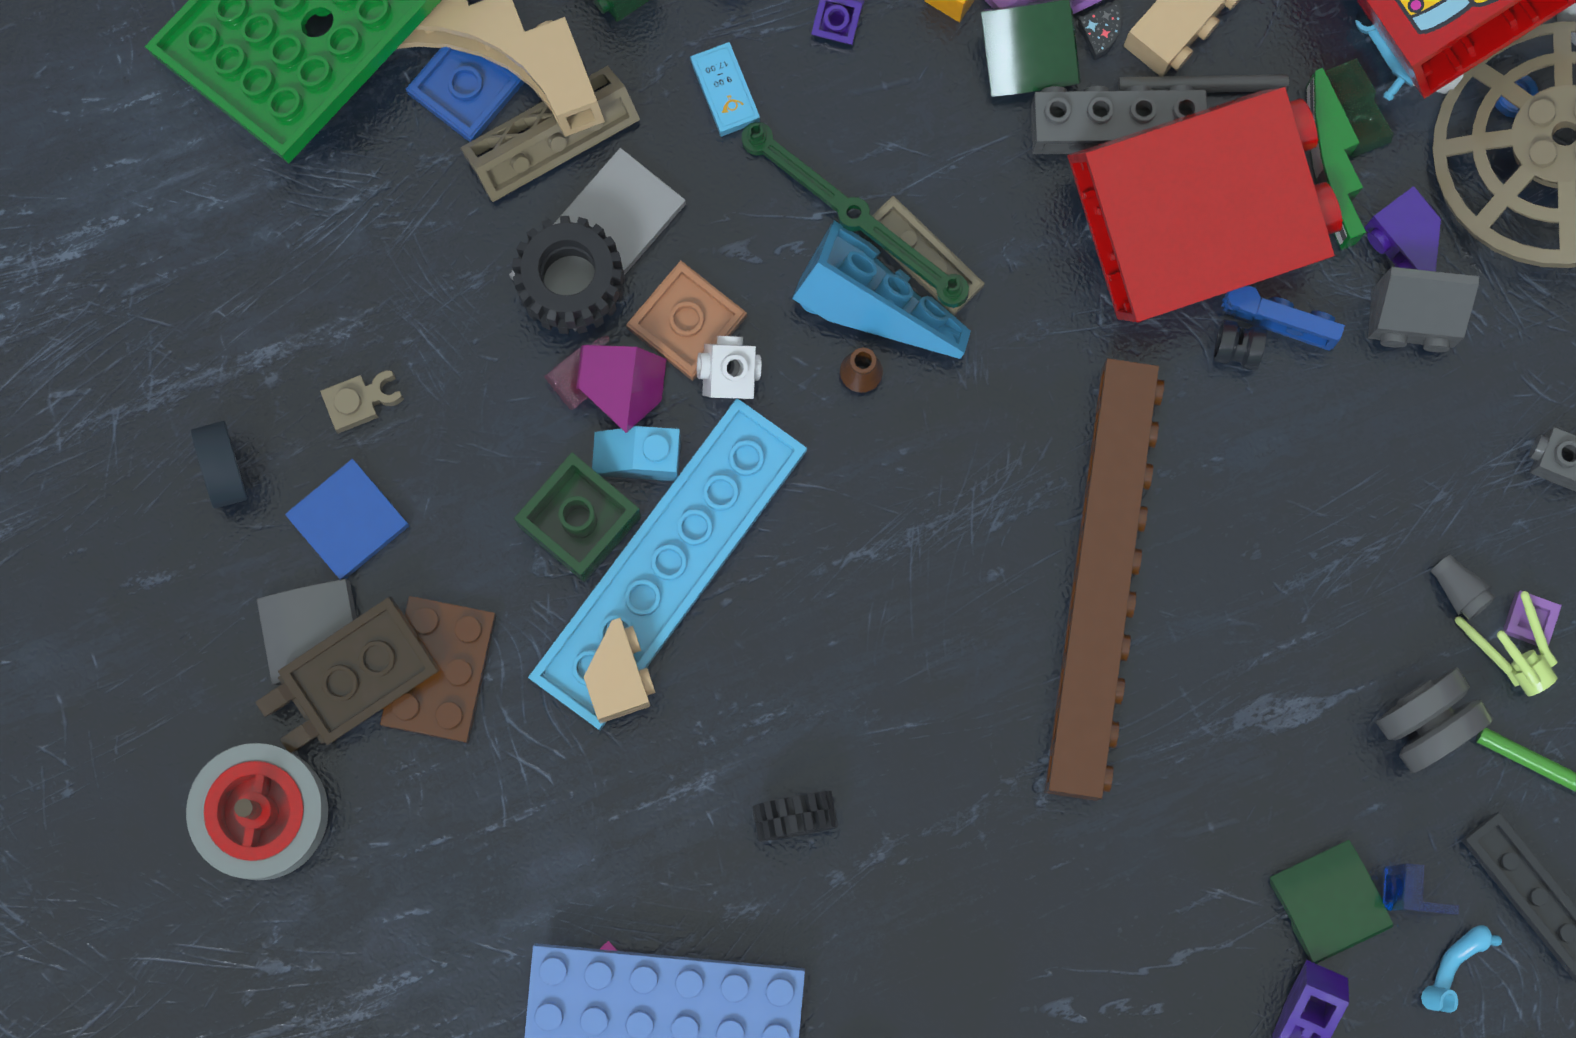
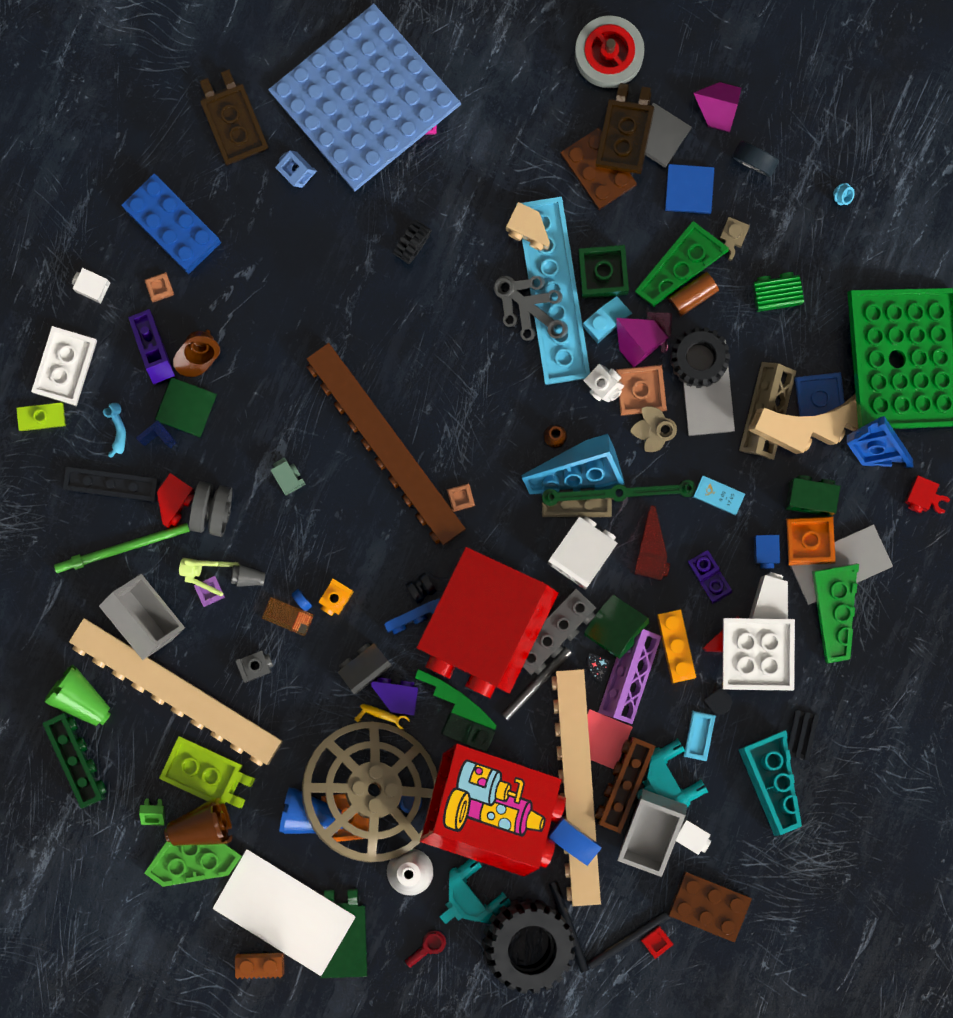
camera: 140 degrees right, 5 degrees up
none -> red slope [157,473,195,528]
none -> reddish brown piece [173,329,220,377]
none -> clear orange tile [262,597,314,636]
none -> sand green brick [271,458,306,496]
none -> blue tile [291,589,312,611]
none -> light orange brick [319,579,353,616]
none -> yellow piece [354,704,410,729]
none -> nougat tile [447,483,475,512]
none -> dark grey plant [494,276,568,341]
none -> white slope [547,516,618,590]
none -> dark tan plate [630,406,677,452]
none -> clear red slope [634,505,670,581]
none -> green wing [635,221,729,307]
none -> dark orange brick [668,272,719,317]
none -> magenta slope [694,82,741,132]
none -> green brick [752,272,804,312]
none -> medium azure plate [833,183,854,205]

